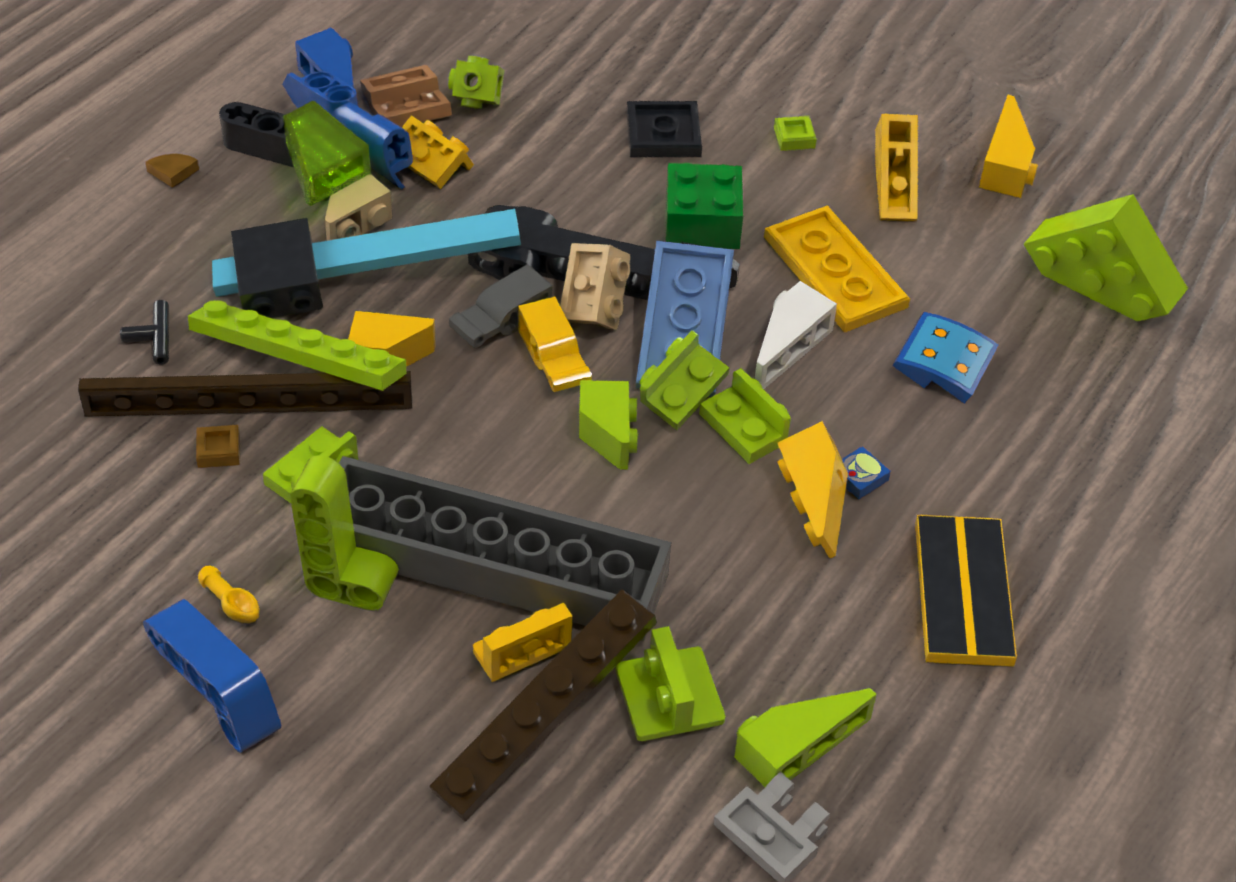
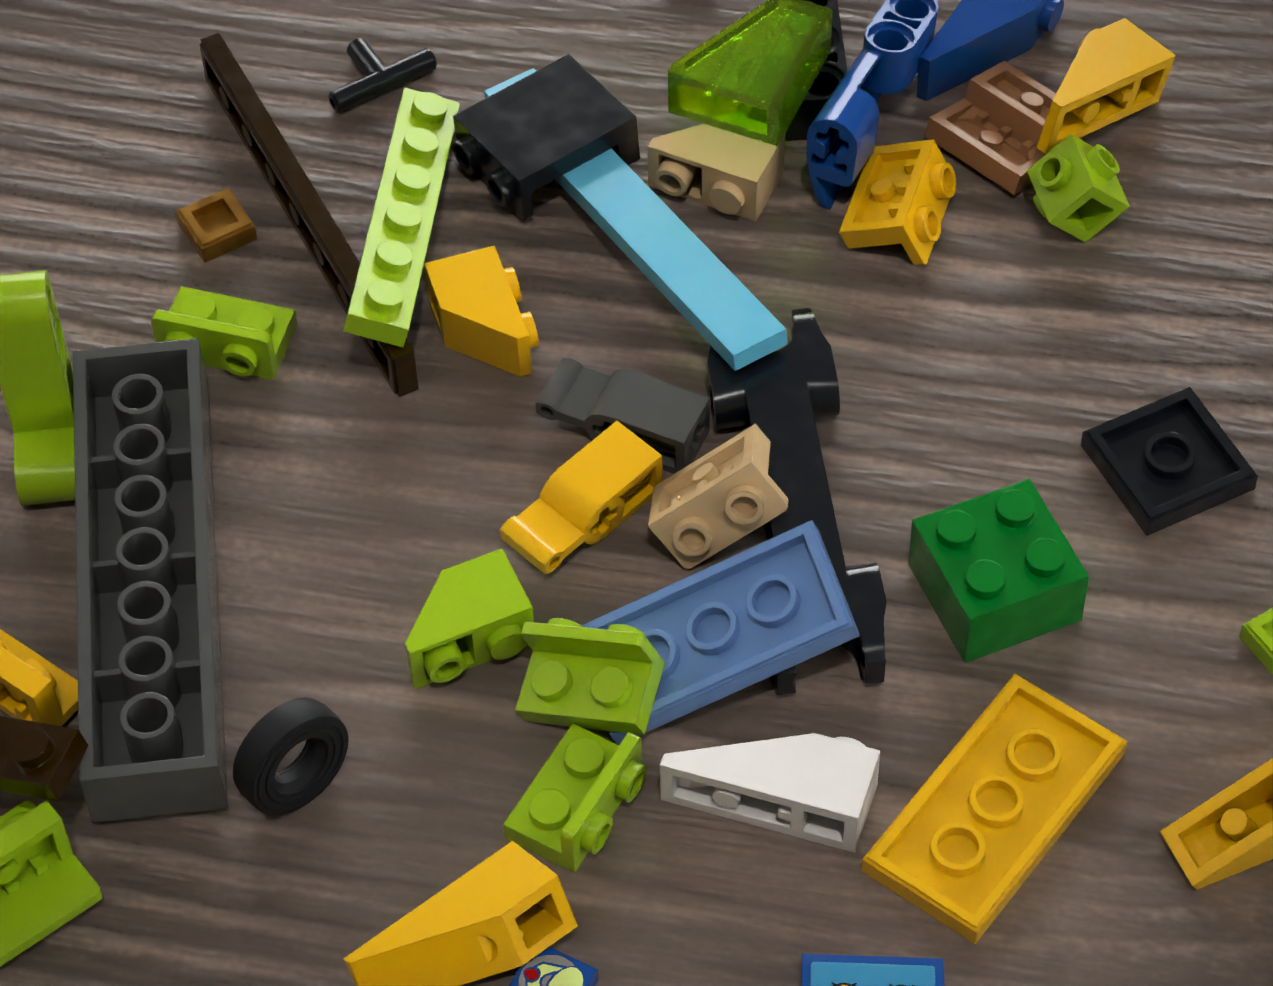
camera: 70 degrees right, 5 degrees up
none -> black tyre [233,698,349,816]
none -> yellow slope [1036,18,1176,154]

